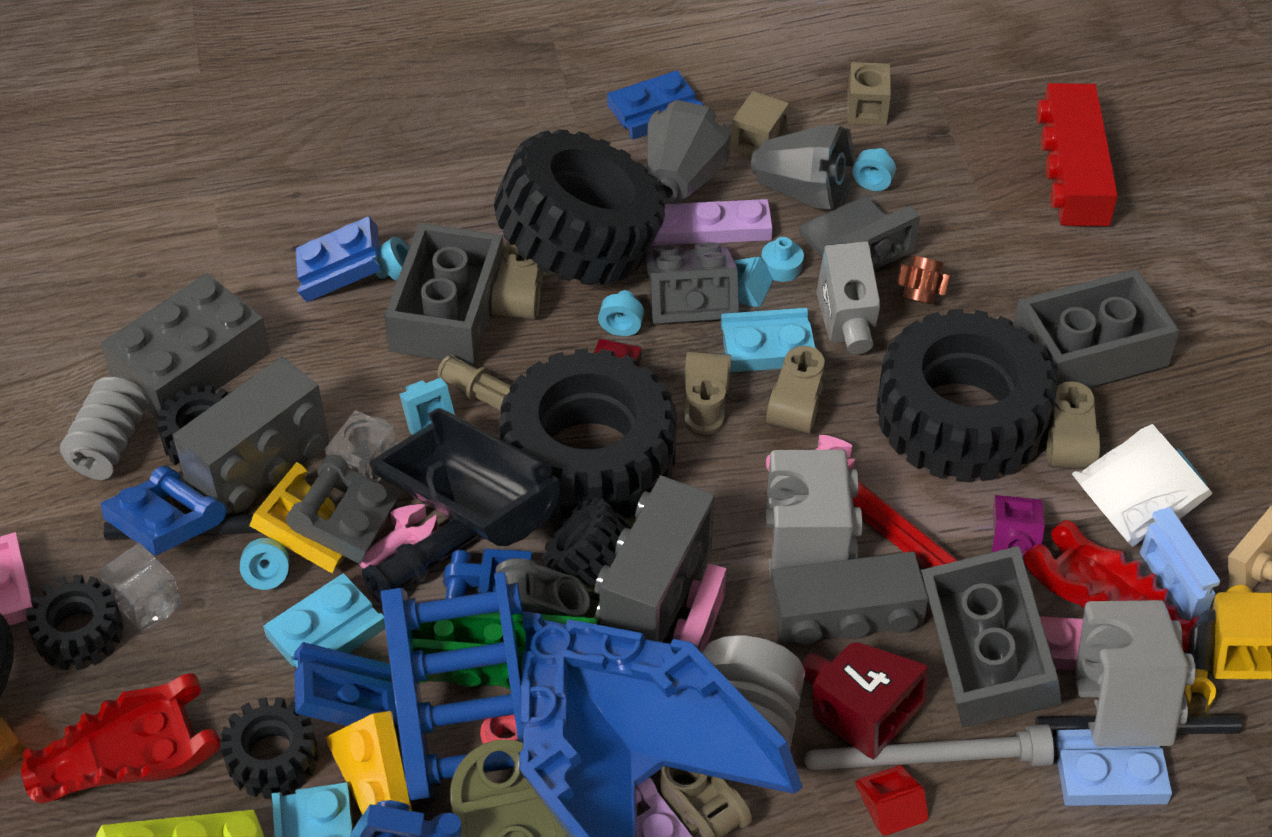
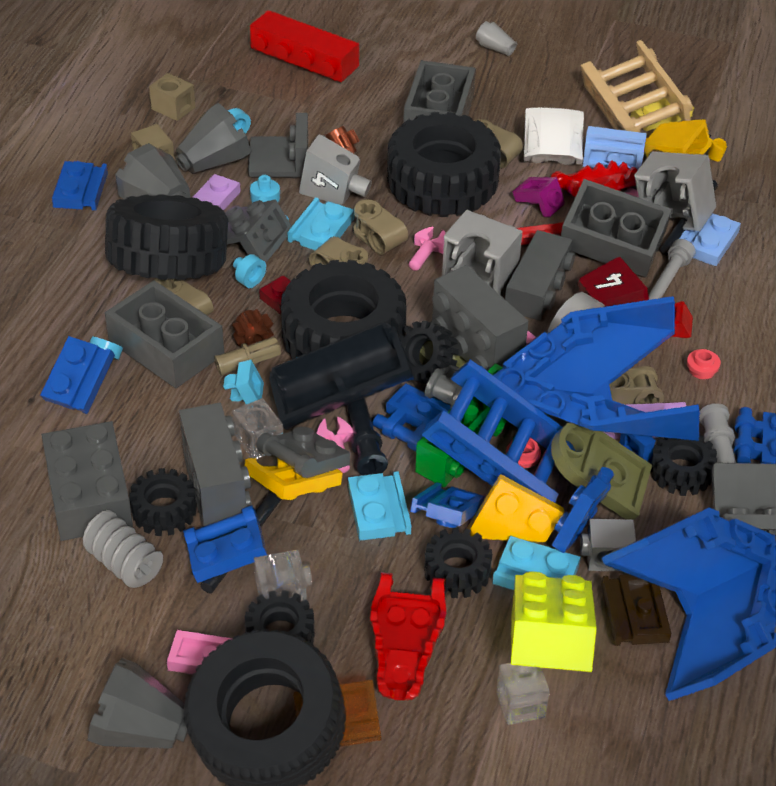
camera: 60 degrees left, 5 degrees down
medium azure tile [240,538,289,590] -> none
none -> copper gear [232,309,274,346]

